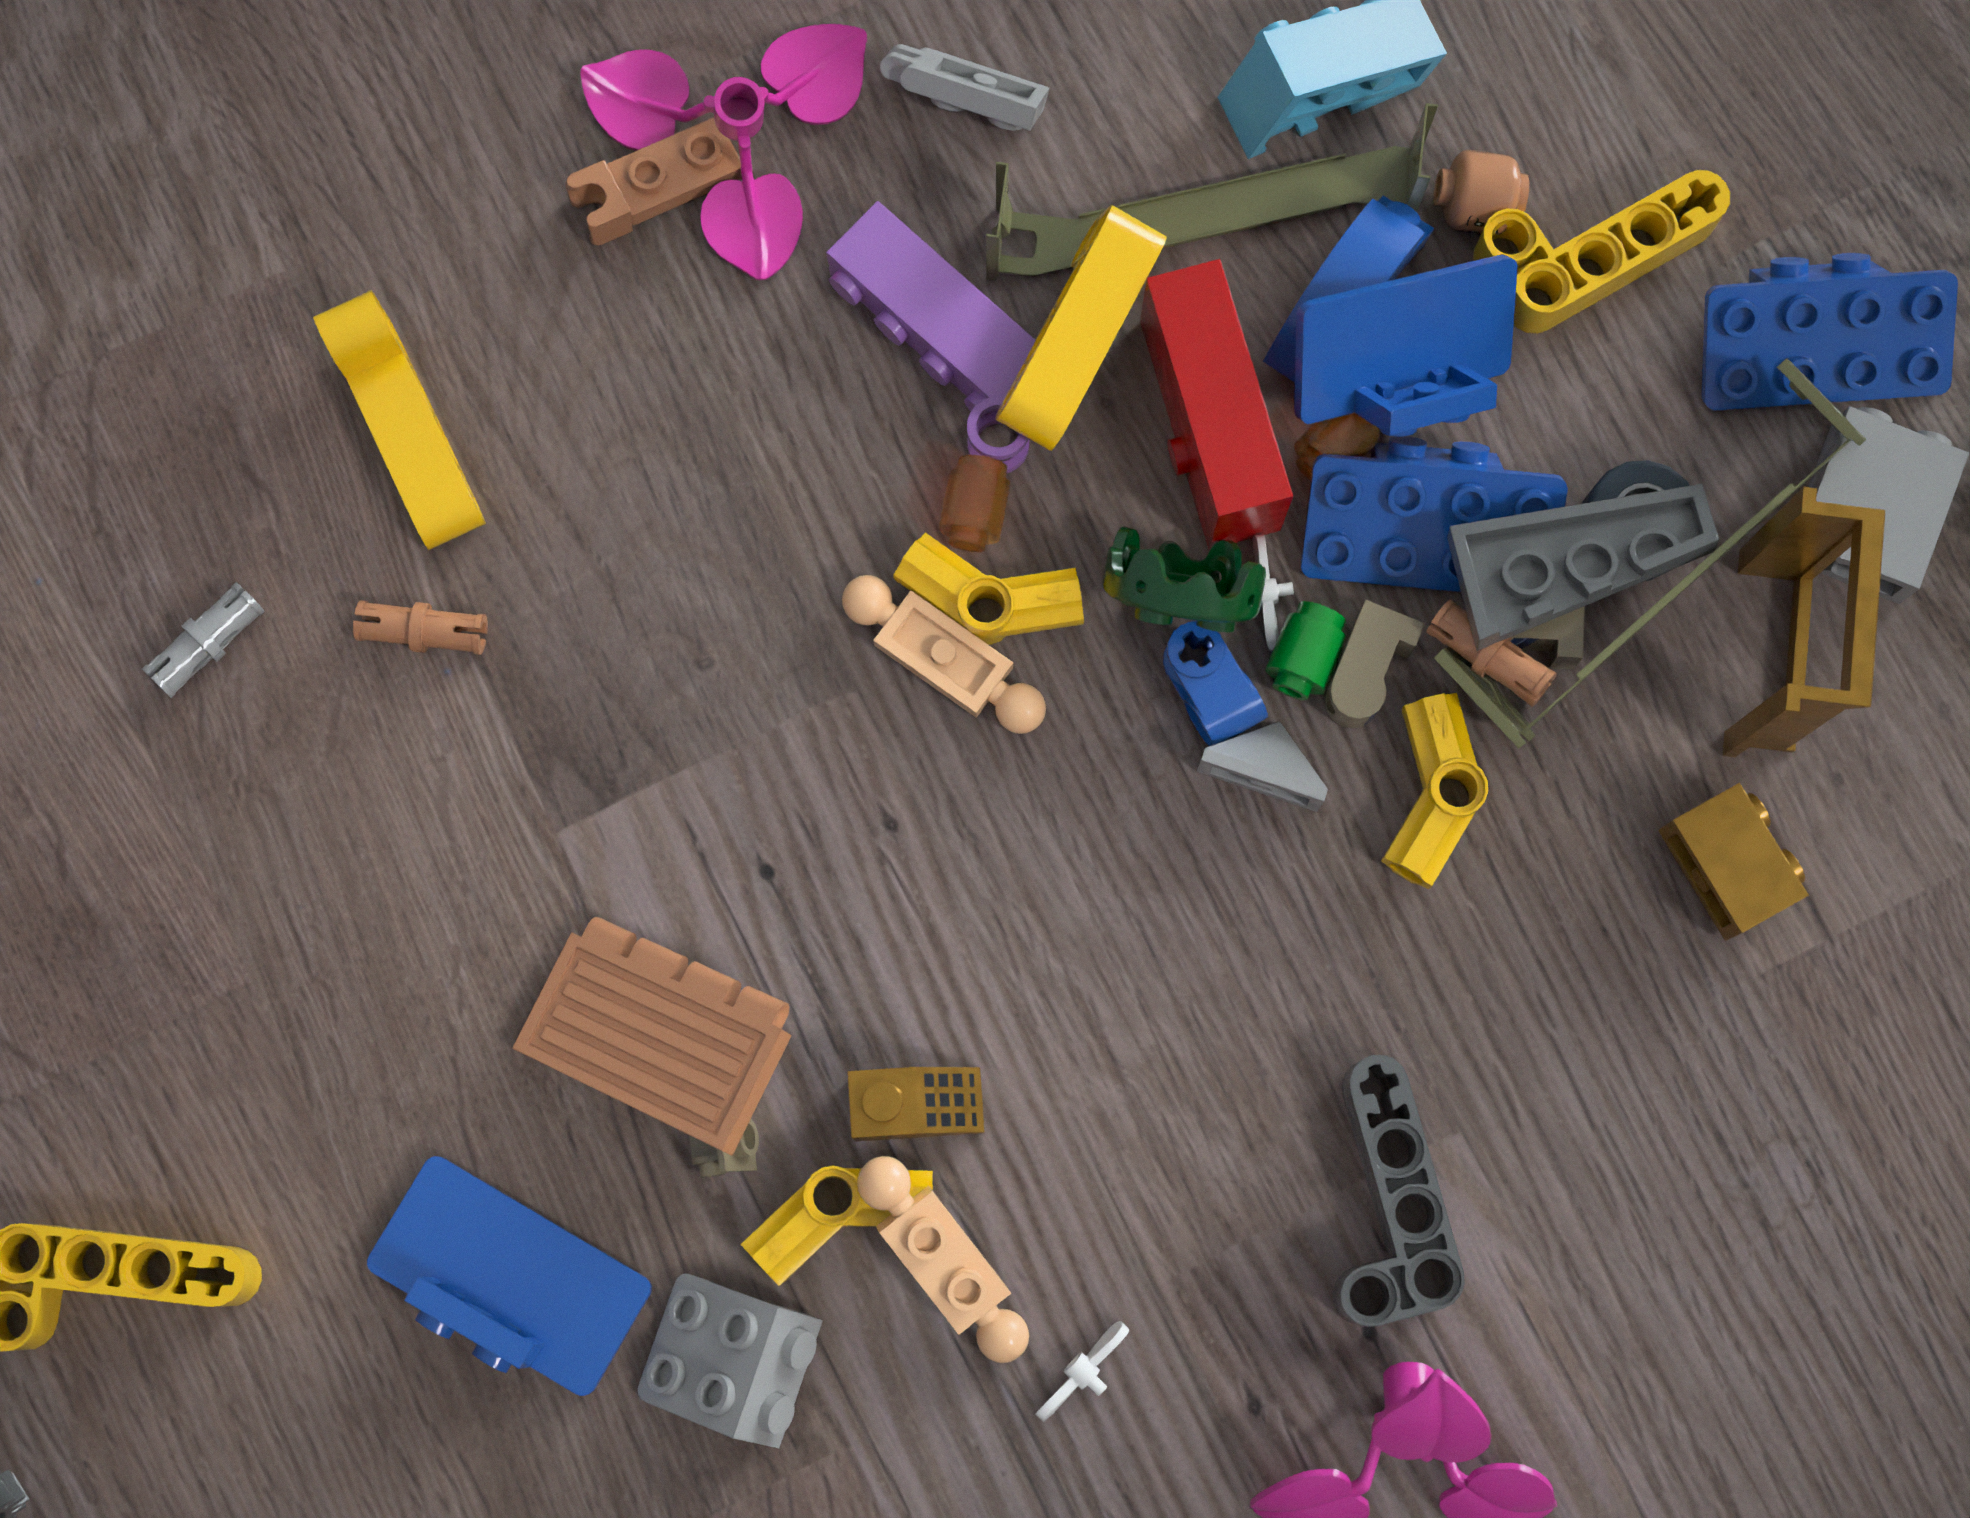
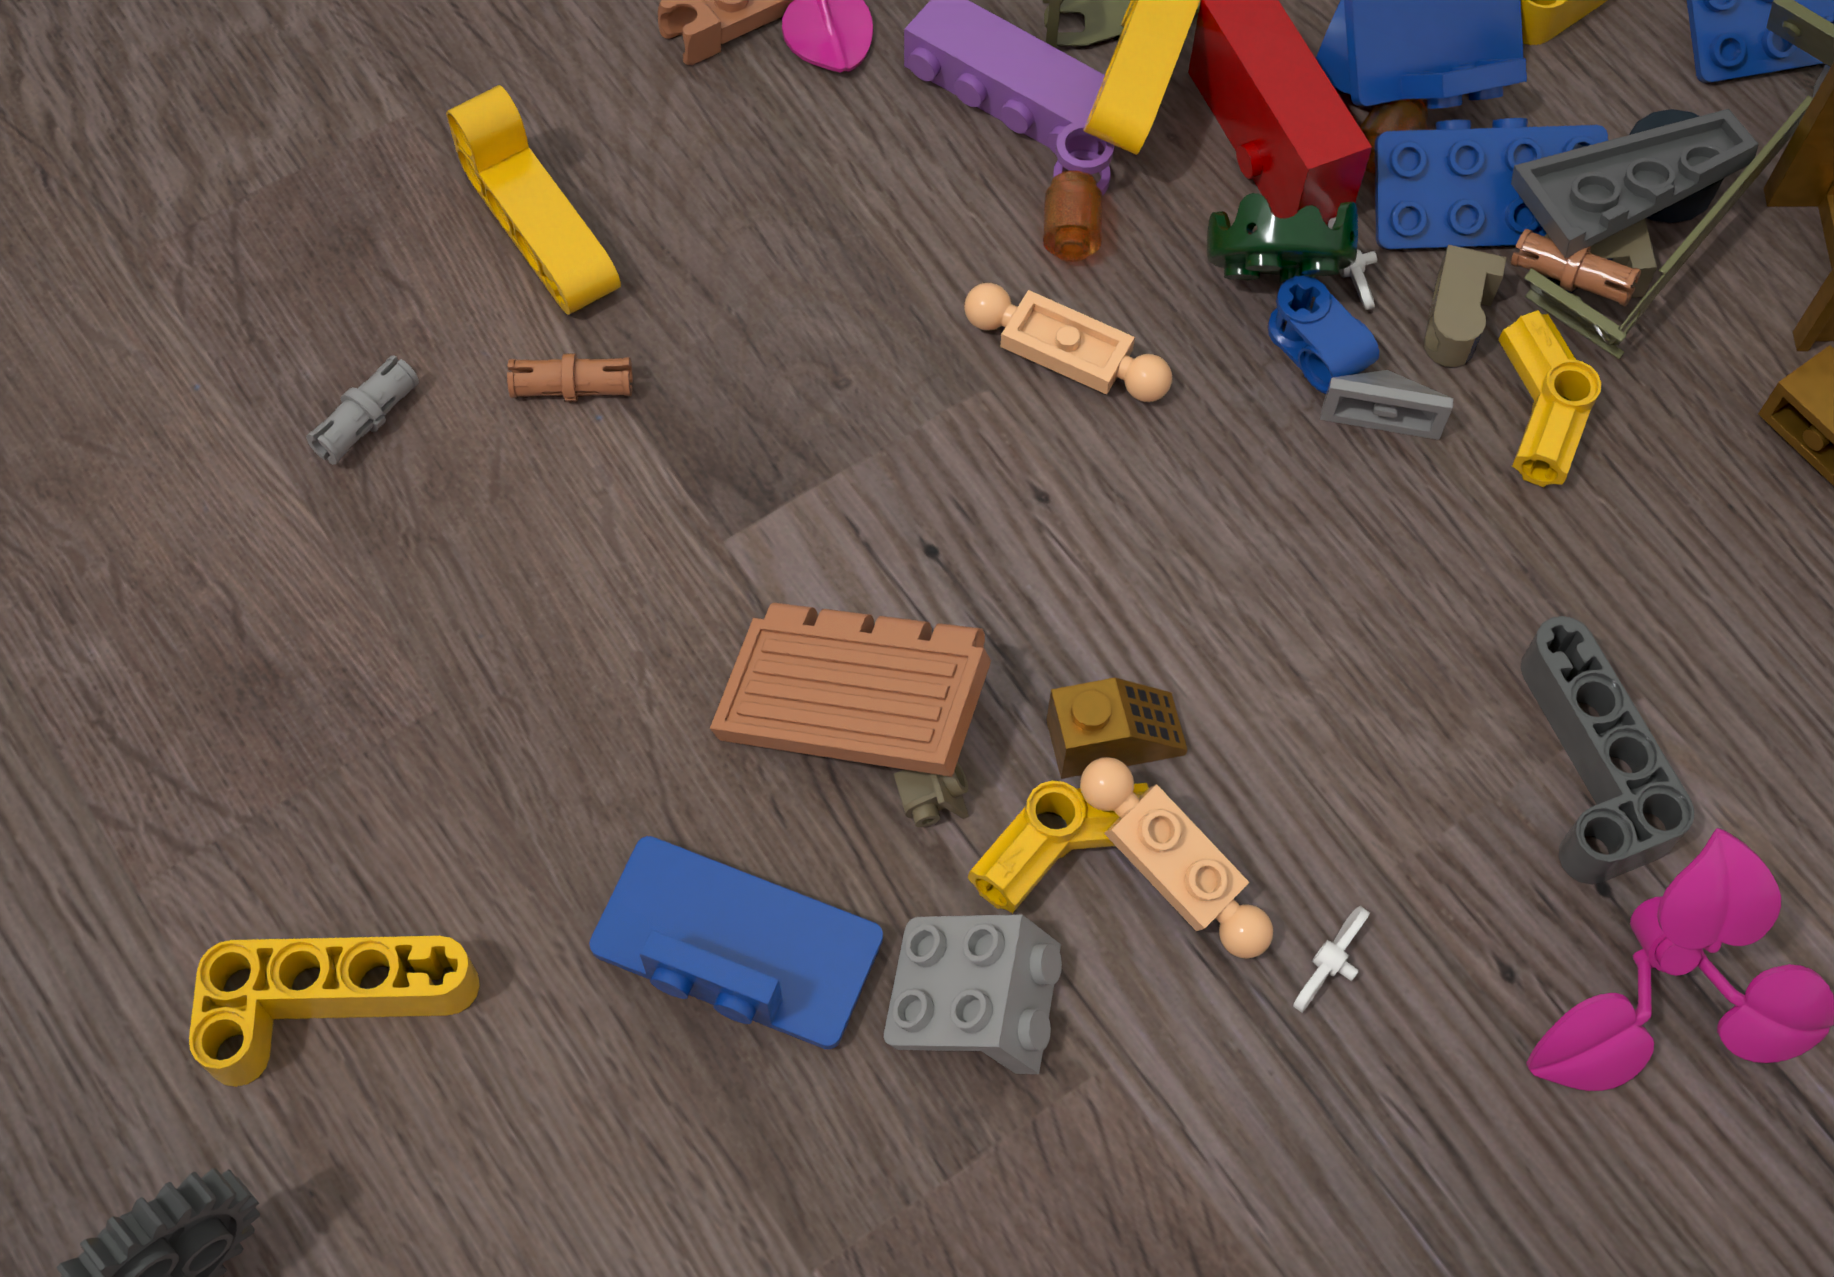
camera: 10 degrees left, 15 degrees down
yellow piece [893,532,1084,645] -> none
green brick [1265,601,1347,700] -> none

